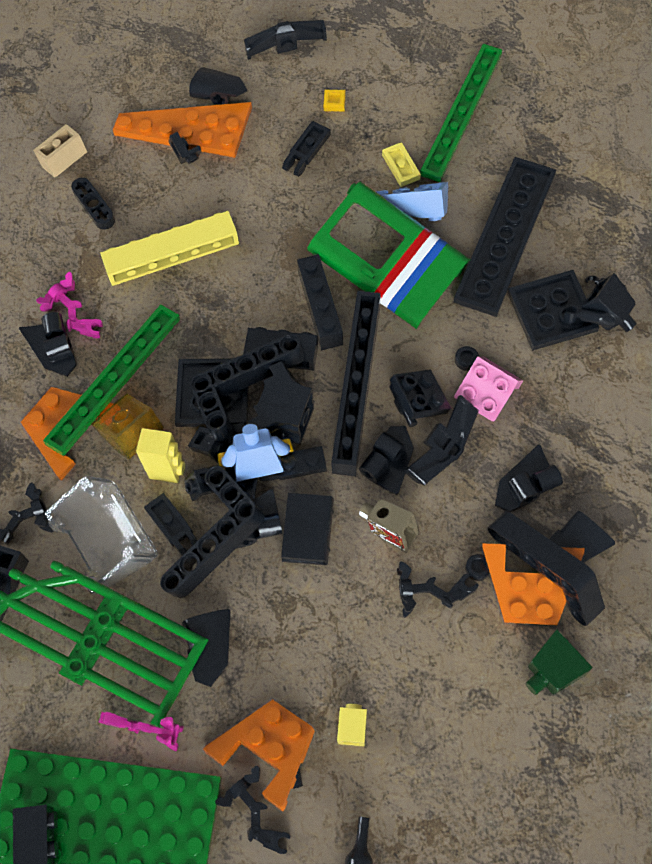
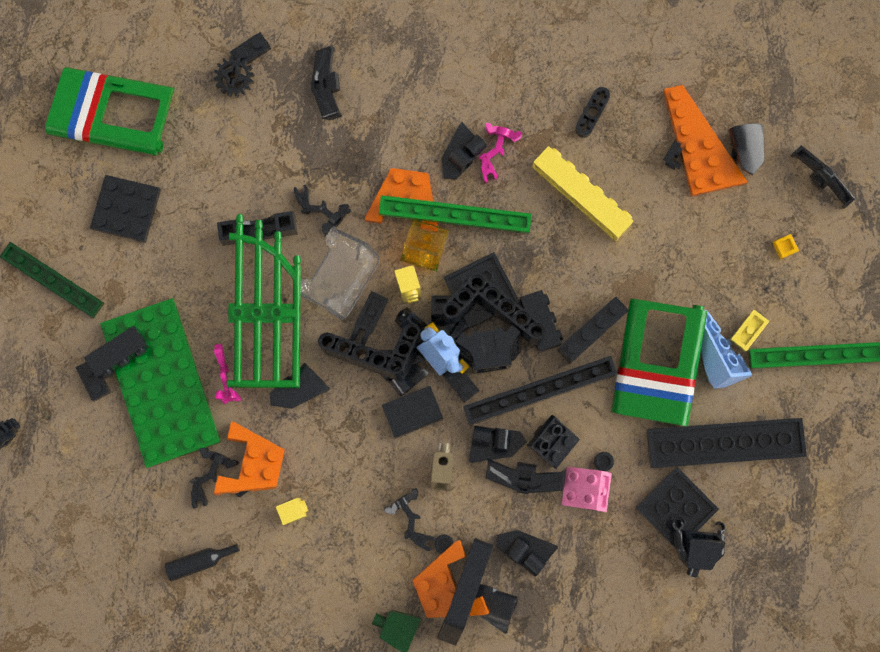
camera: 60 degrees right, 15 degrees up
tan brick [33,124,87,178] -> none
black hinge [282,121,331,177] -> none

